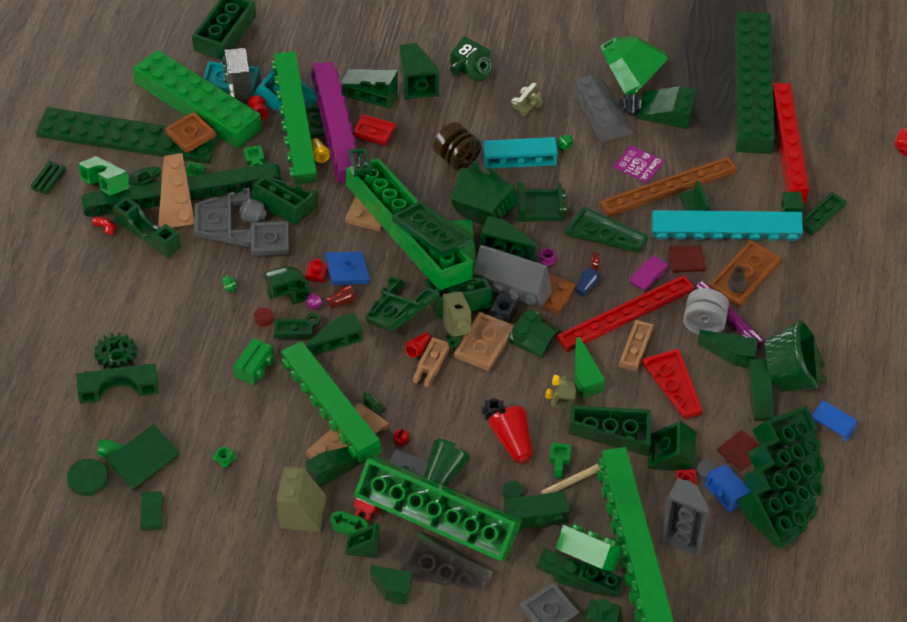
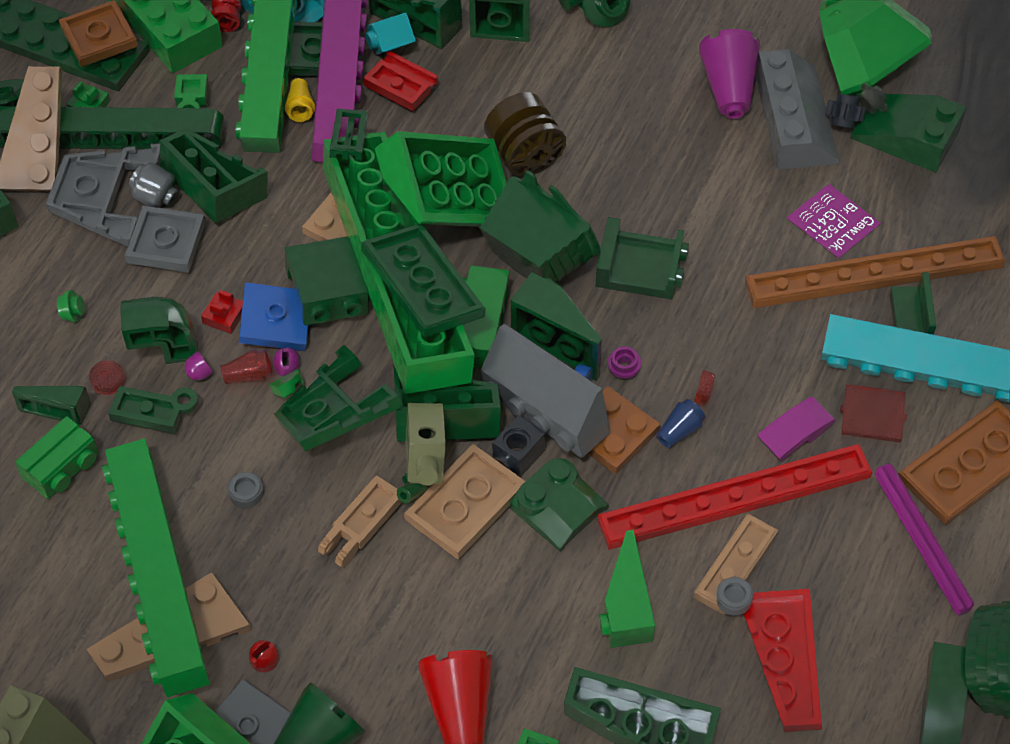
camera: 15 degrees right, 5 degrees up
dark green slope [305,446,366,488] -> none
dark green slope [306,312,363,356] -> none
dark green slope [363,392,387,415] -> none
red cone [405,332,431,358] -> none
black gear [482,398,507,420] -> none
teal brick [483,137,557,169] -> none
olive hips [511,83,543,116] -> none
olive piece [545,375,576,411] -> none
green plate [557,134,574,151] -> none
dark green wing [565,206,648,253] -> none
light grey wheel [683,288,729,335] -> none
dark green slope [697,330,758,368] -> none
clear smoke cone [728,266,747,293] -> none
none -> dark green slope [12,386,91,425]
none -> dark grey tile [228,472,264,508]
none -> green tile [269,369,304,398]
none -> magenta hinge [273,348,301,376]
none -> dark green panel [285,236,368,325]
none -> teal brick [365,12,416,55]
none -> green slope [375,131,507,227]
none -> magenta cone [699,29,760,119]
none -> dark grey tile [716,577,753,615]
none -> clear smoke plate [858,82,888,114]

